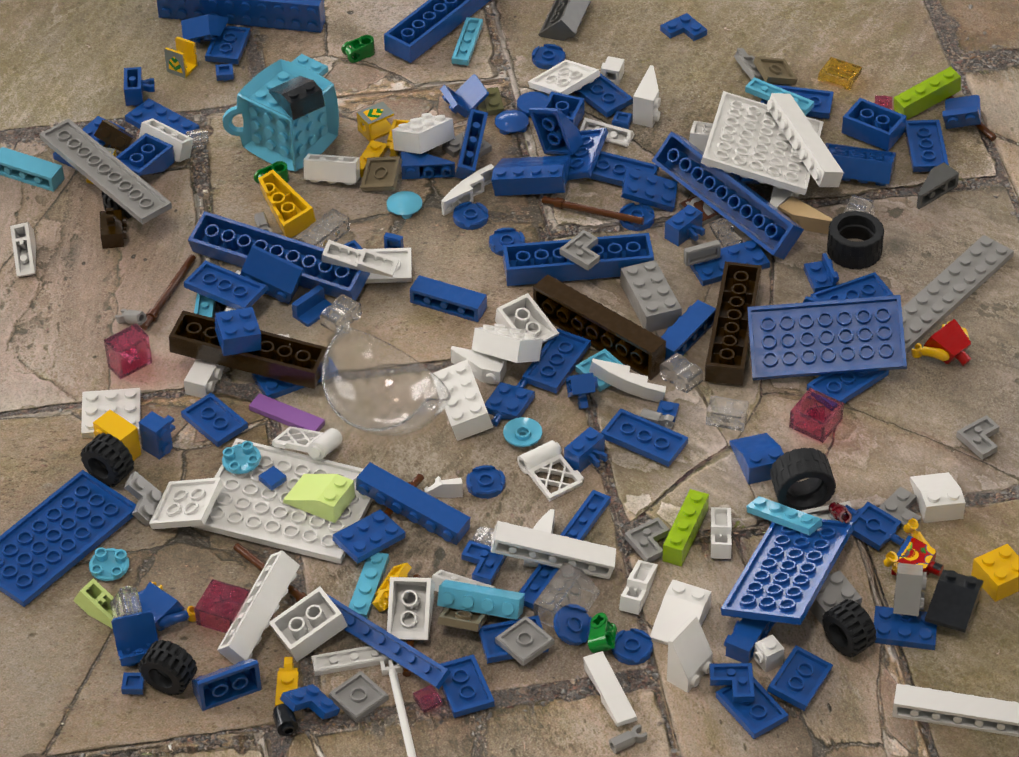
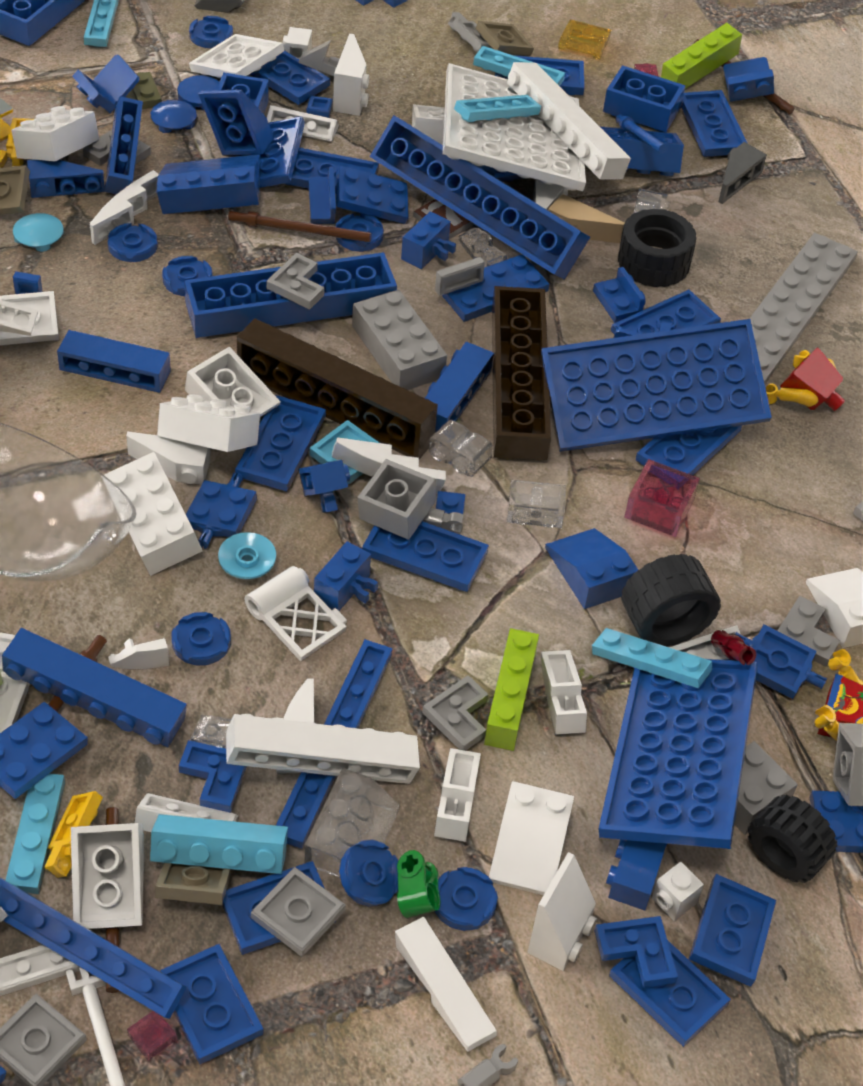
camera: 15 degrees left, 5 degrees up
none -> light grey slope [299,40,339,76]
none -> blue panel [308,167,336,224]
none -> light grey brick [357,459,436,540]
none -> medium azure plate [454,95,542,122]
none -> blue bar [616,114,668,154]

